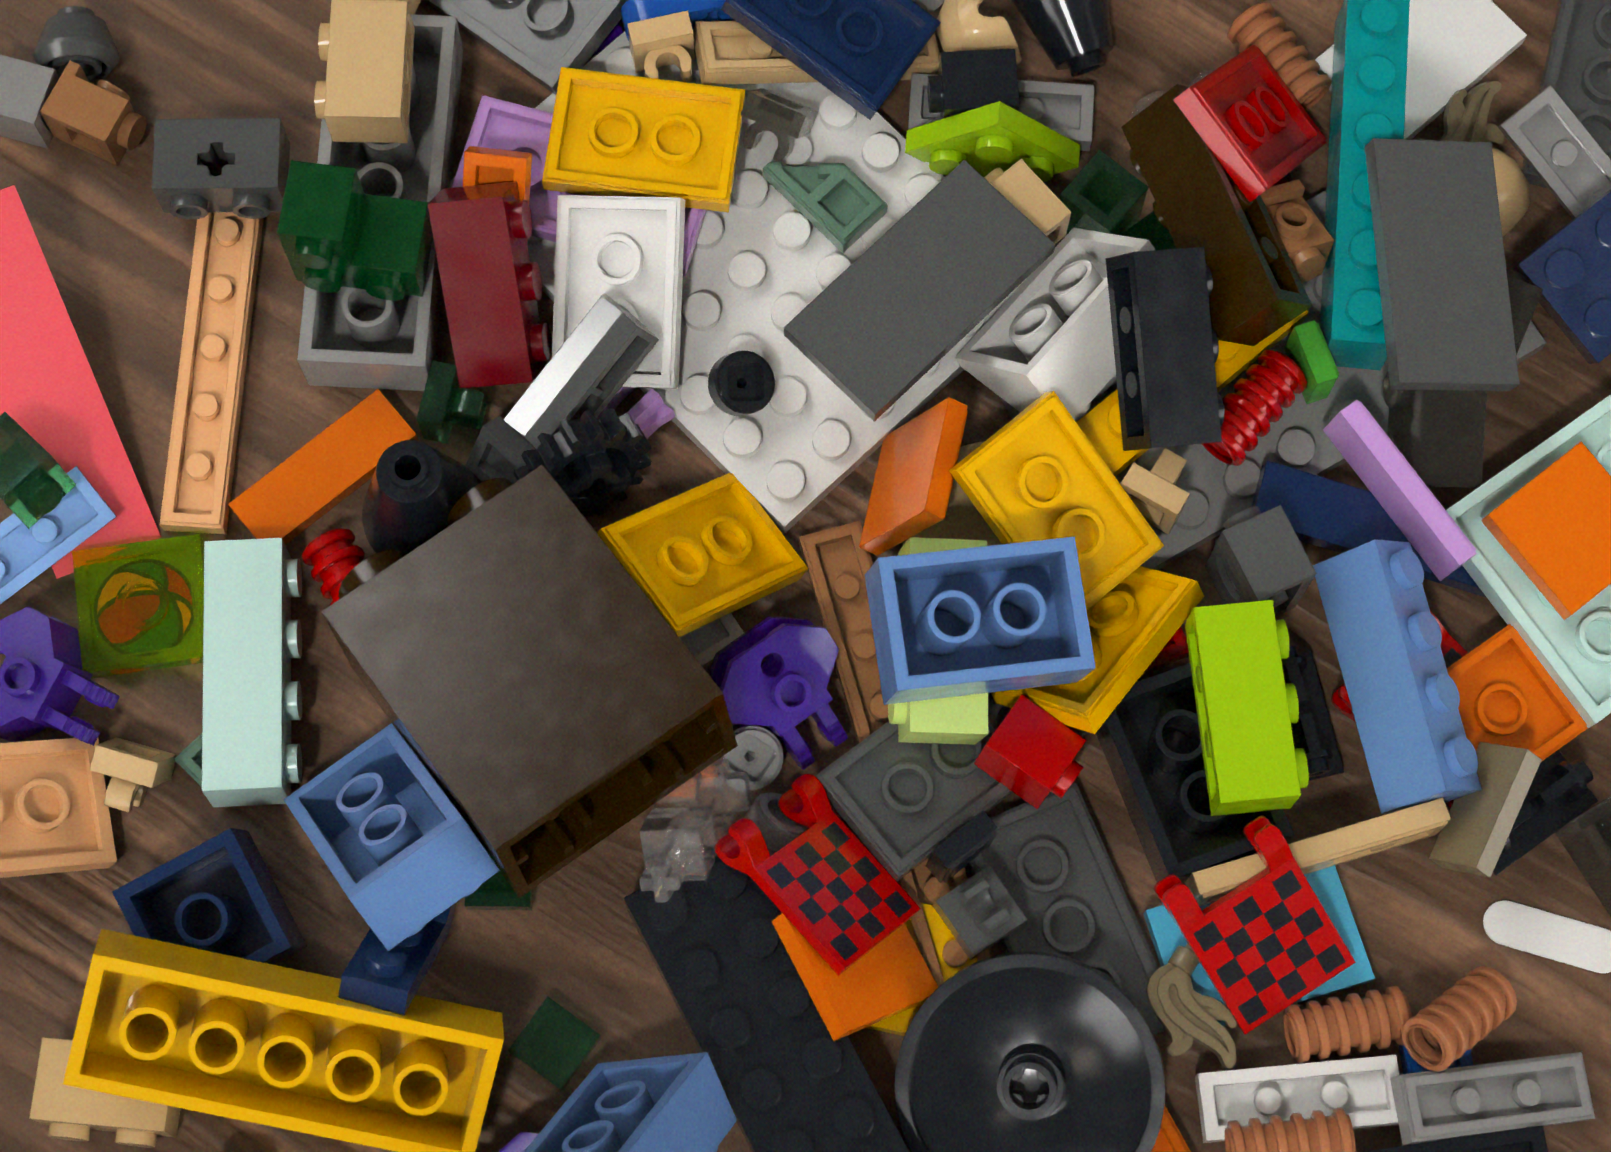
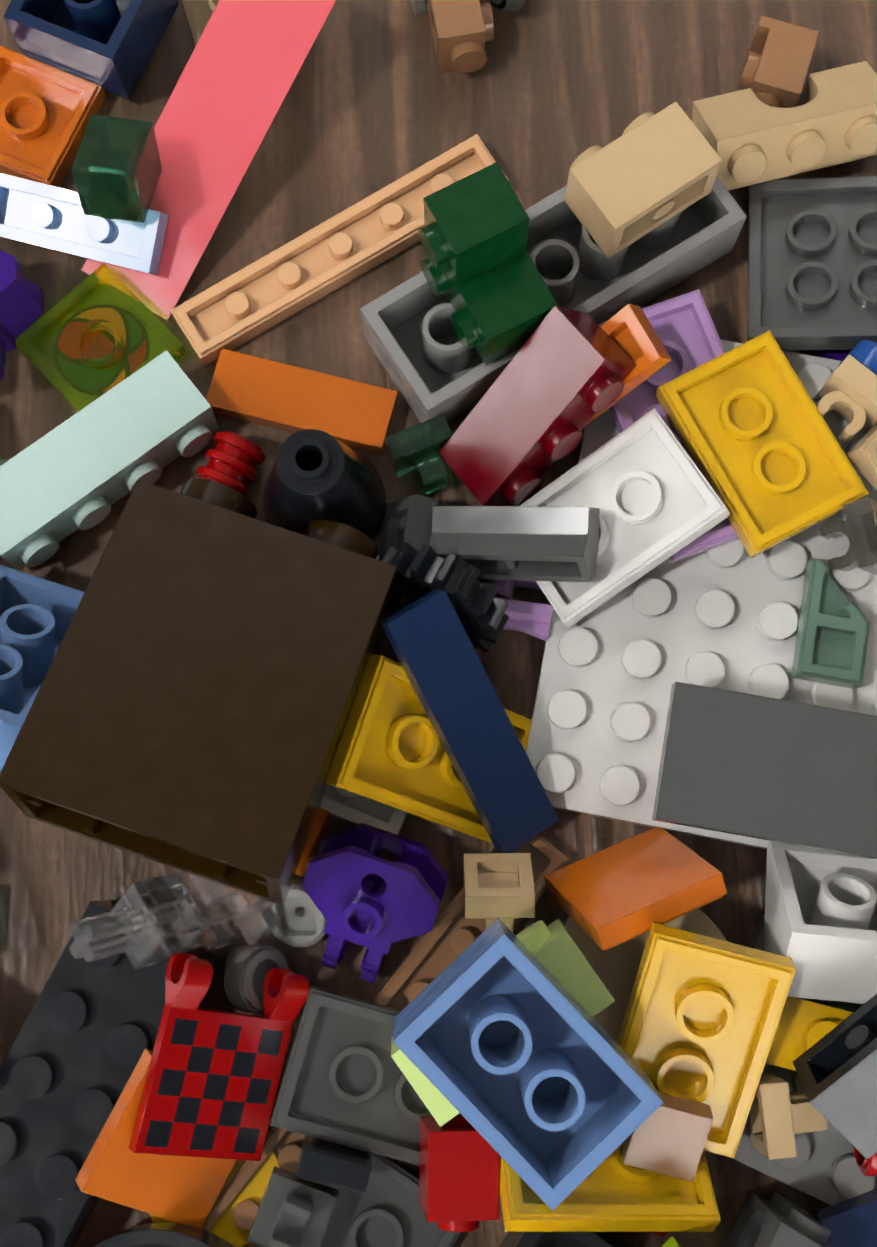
camera: 60 degrees right, 5 degrees up
dark grey brick [152,118,290,219] -> none
black tile [708,351,775,416] -> none
none -> dark blue tile [380,589,559,853]
none -> tan tile [464,853,535,933]
none -> medium nougat tile [622,1092,713,1182]

